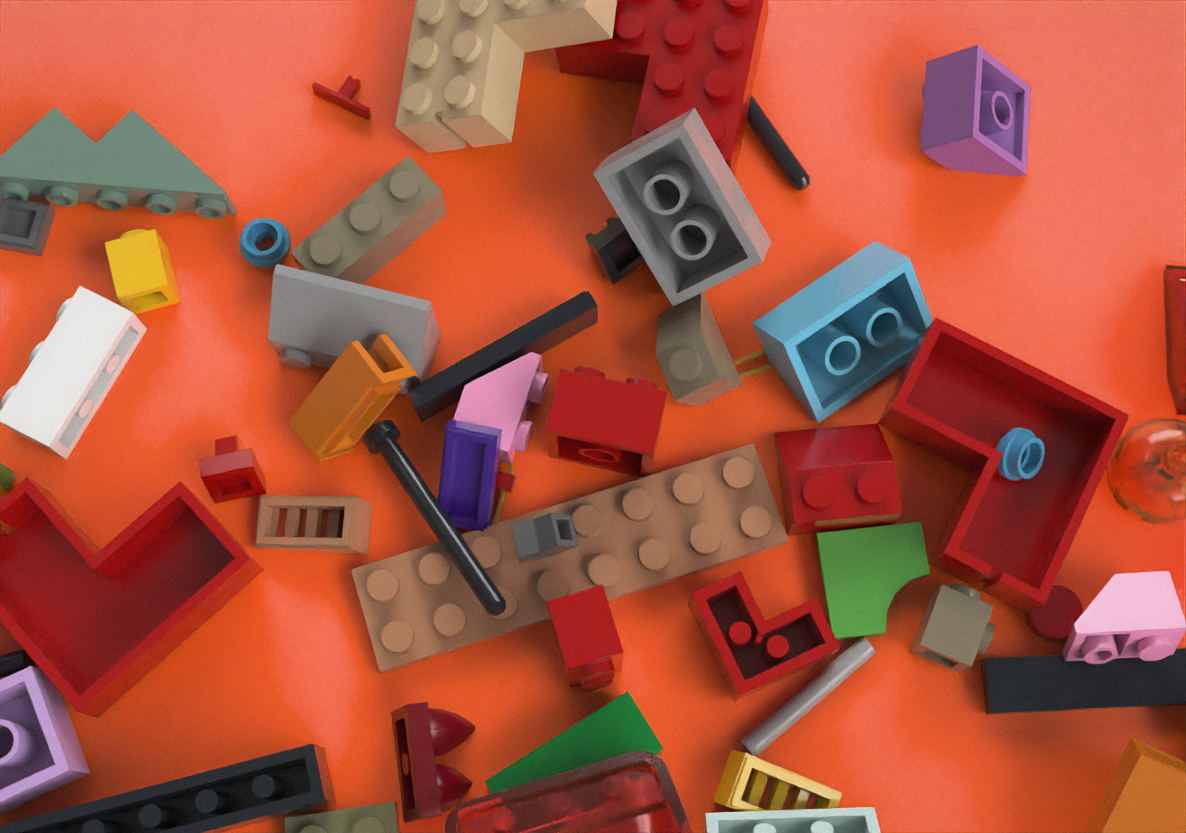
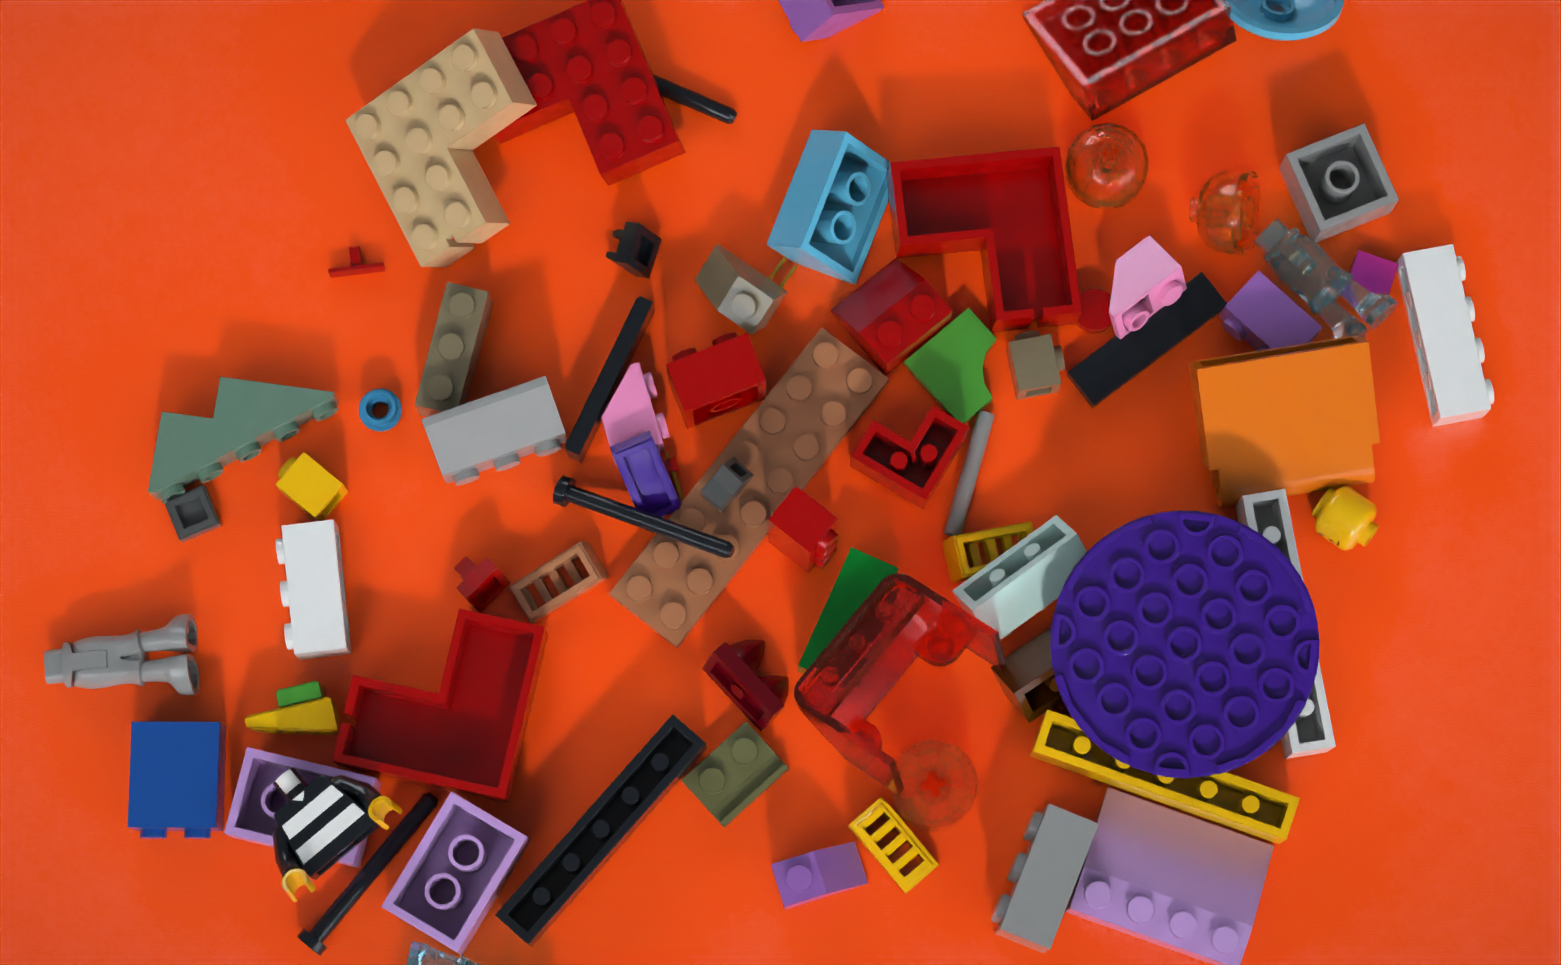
camera: 35 degrees left, 5 degrees up
orange window [288,333,417,463] -> none
light grey brick [593,108,772,307] -> none
dark azure plate [996,427,1045,481] -> none

